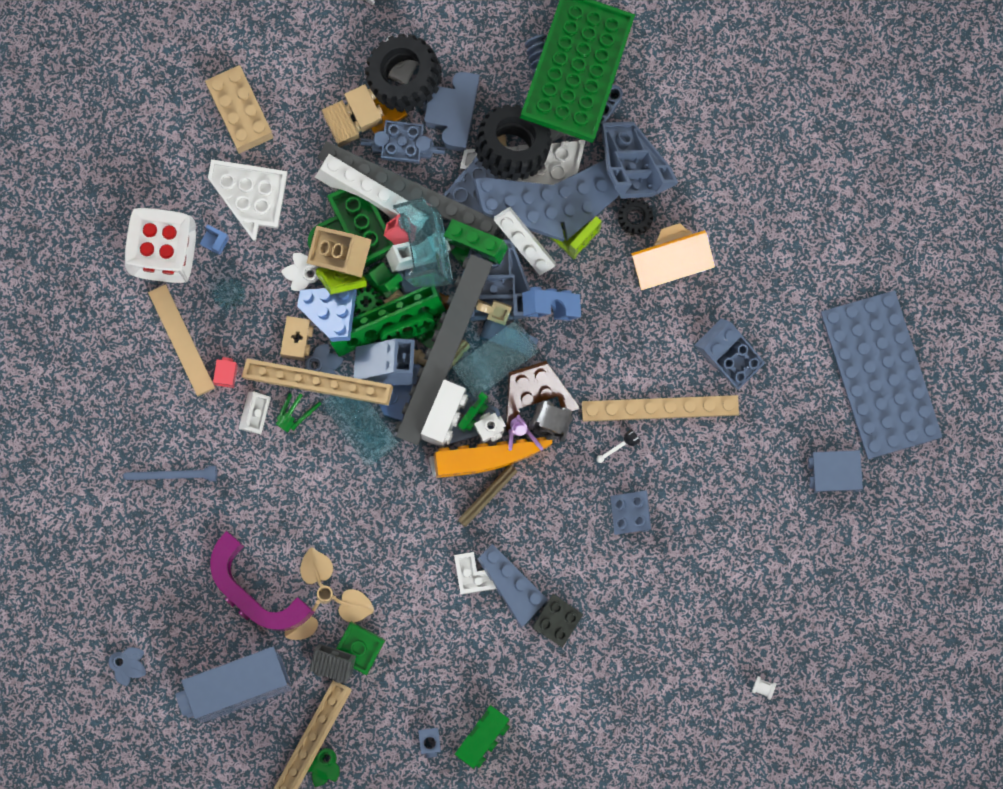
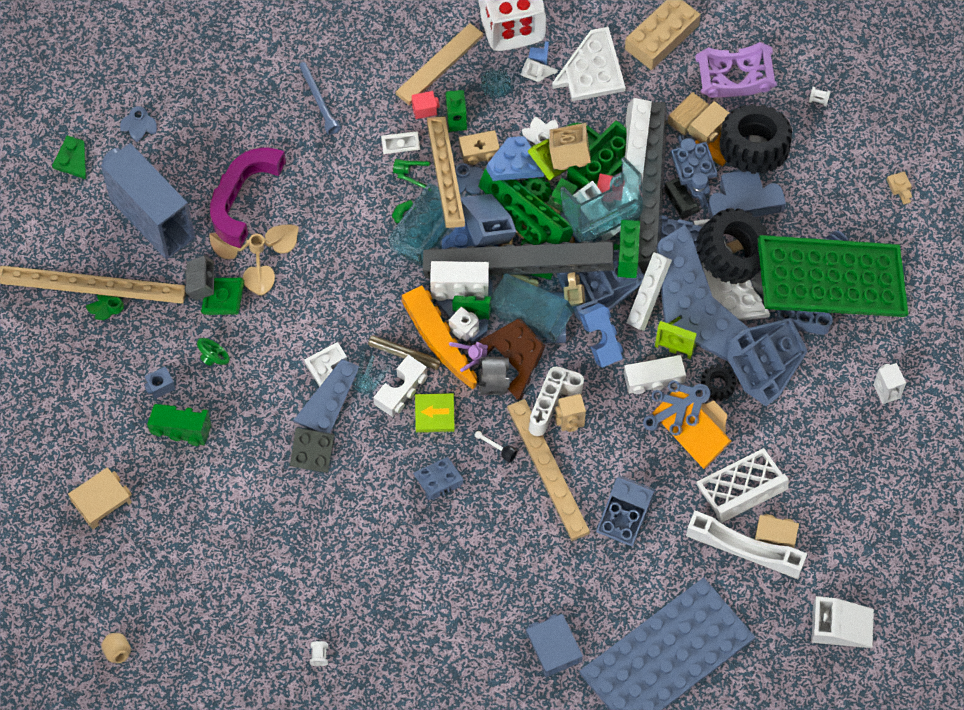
camera: 70 degrees right, 15 degrees down
none -> green wing [52,135,86,179]
none -> green piece [197,338,230,366]
none -> clear light blue plant [354,351,391,394]
none -> white arch [373,355,428,417]
none -> green arm [392,200,414,223]
none -> lime tile [415,393,455,432]
none -> green torso [445,90,467,132]
none -> white tile [520,58,558,82]
none -> white beam [529,366,584,436]
none -> tan brick [554,394,586,432]
none -> white brick [624,355,686,394]
none -> sand blue plant [643,380,710,436]
none -> pearl dark grey hinge [664,177,700,220]
none -> white arch [686,511,807,579]
none -> lavender fence [695,42,777,98]
none -> white fence [696,448,789,523]
none -> tan brick [755,514,799,548]
none -> white slope [811,597,874,648]
none -> white brick [873,363,906,404]

